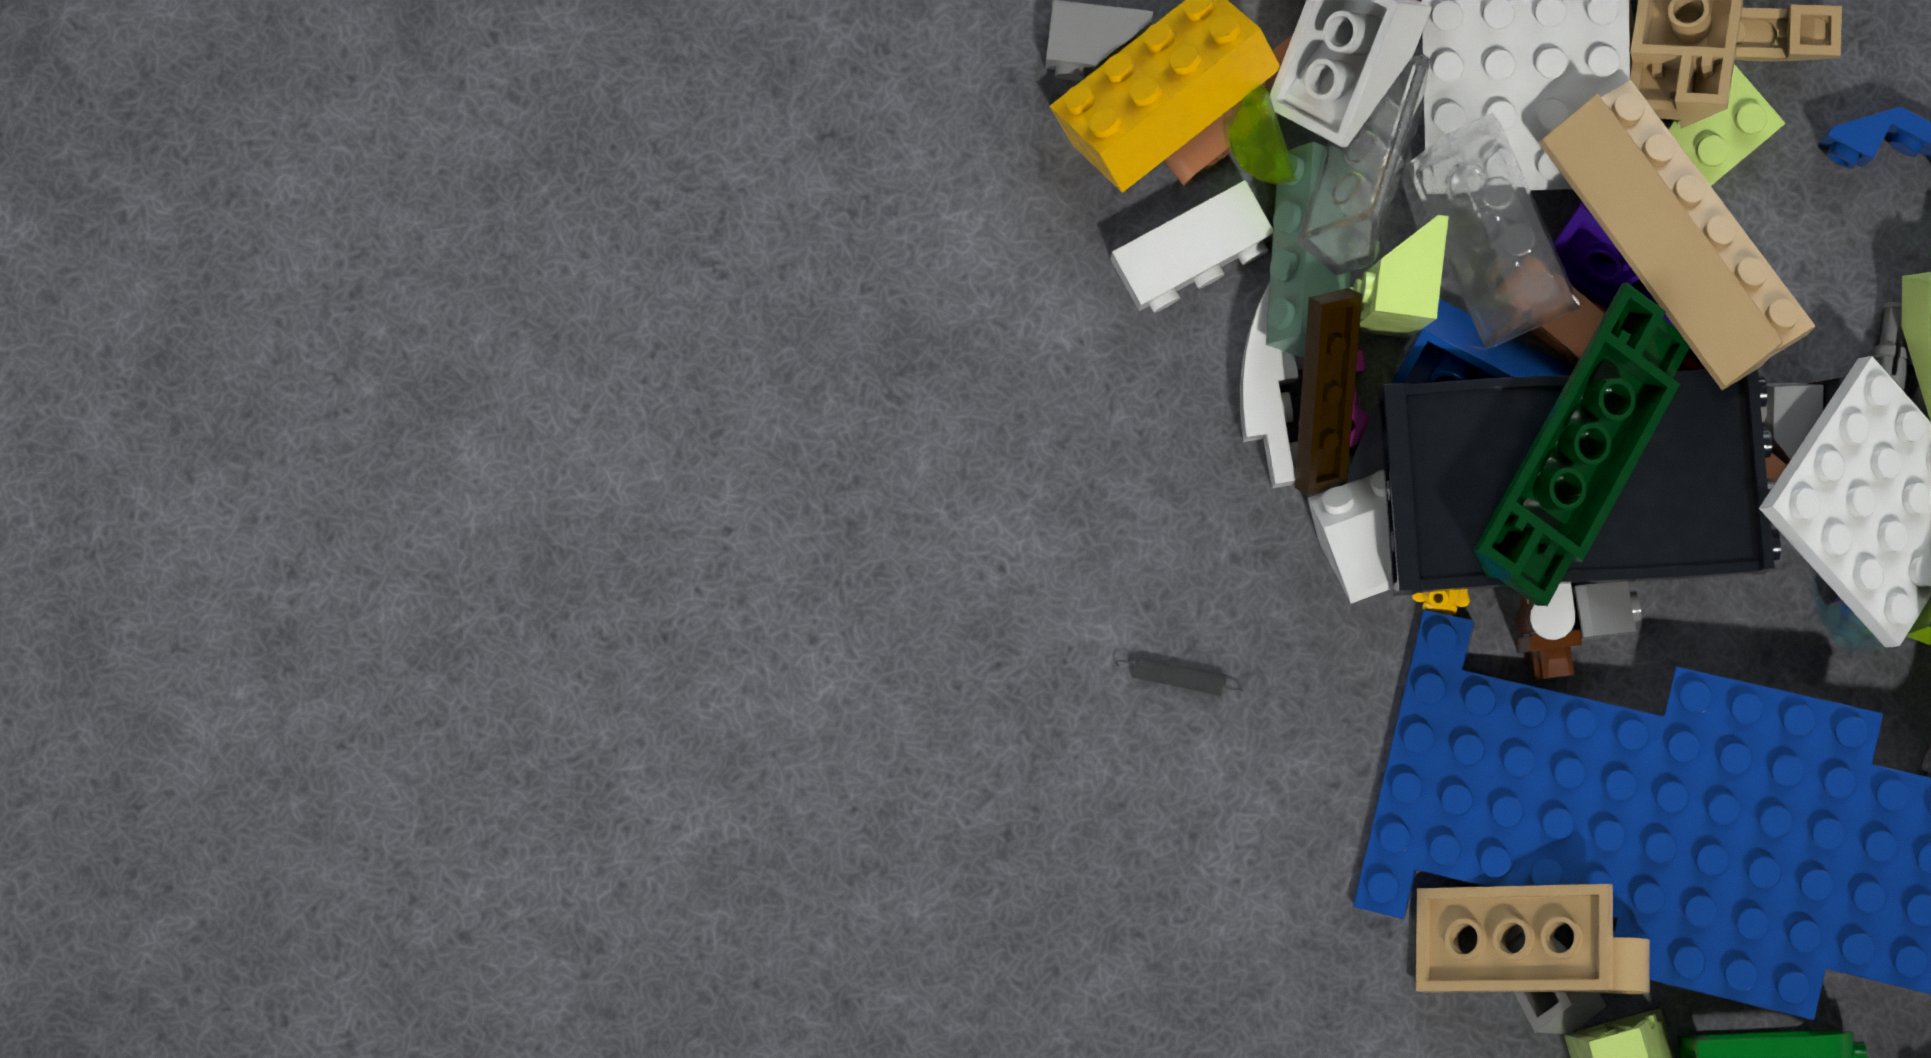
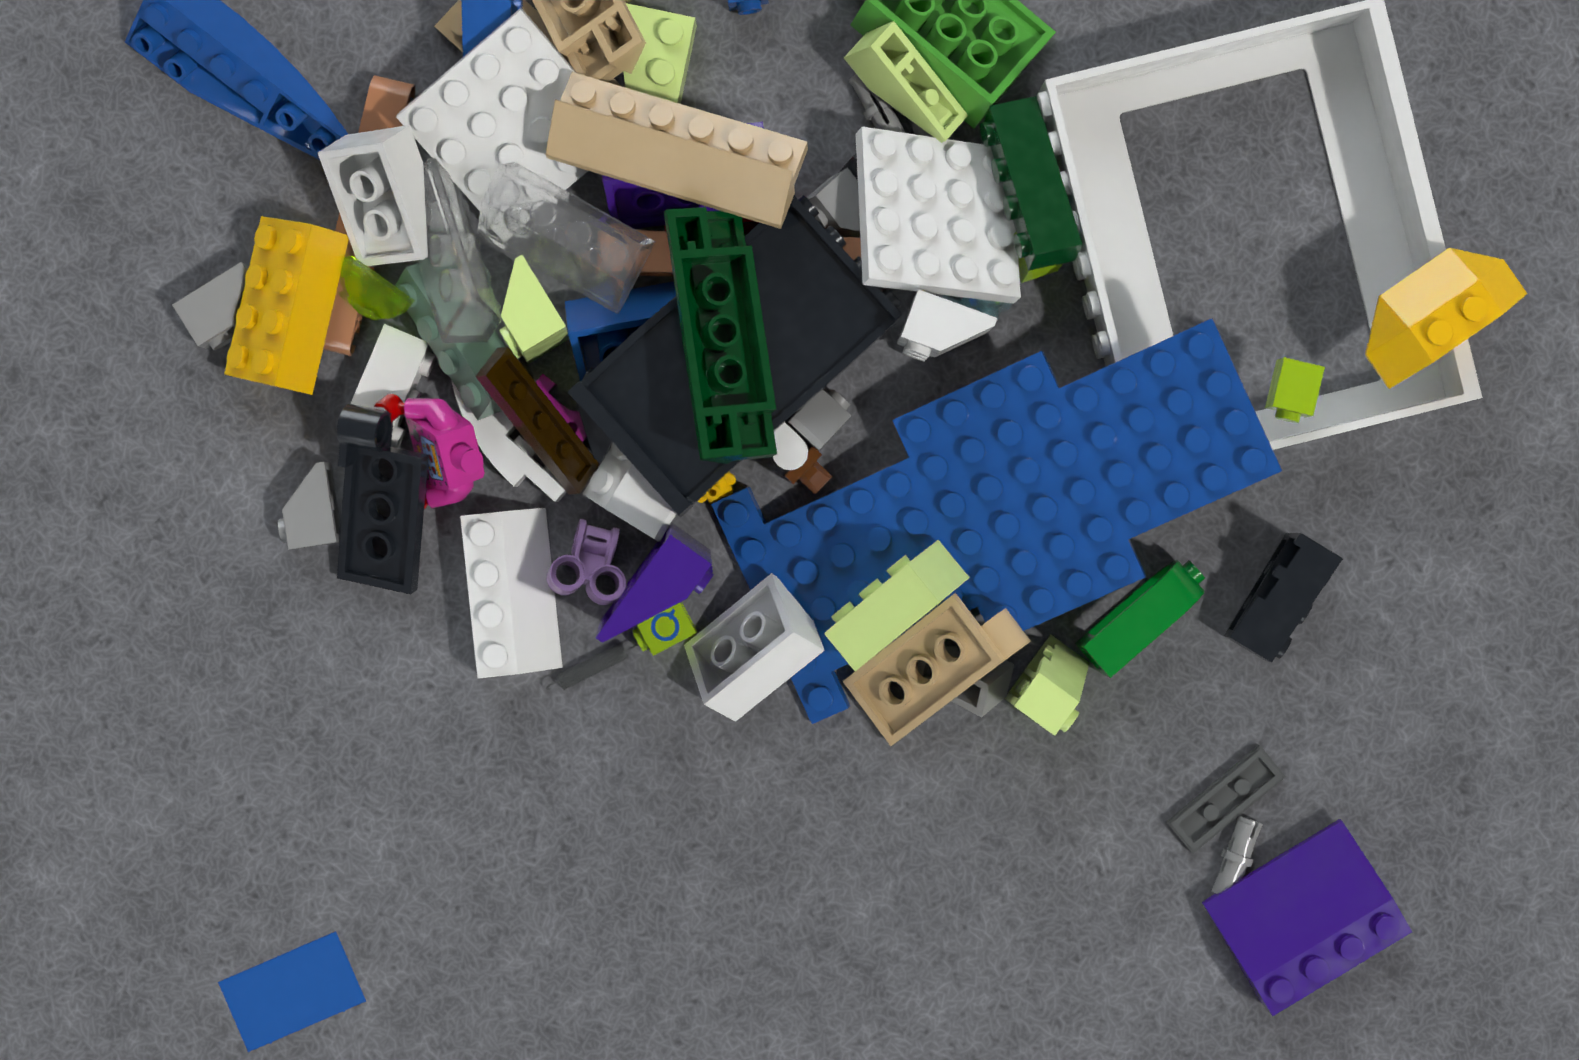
camera: 40 degrees left, 5 degrees up
none -> blue window [218,931,366,1052]
none -> light grey slope [278,462,341,550]
none -> black hinge [337,404,429,595]
none -> dark pink torso [374,394,485,510]
none -> white slope [460,508,563,679]
none -> lavender piece [546,519,626,605]
none -> dark purple slope [595,522,714,643]
none -> lime brick [632,602,698,656]
none -> white slope [684,573,825,722]
none -> yellowish green wedge [824,540,970,671]
none -> white slope [897,289,997,362]

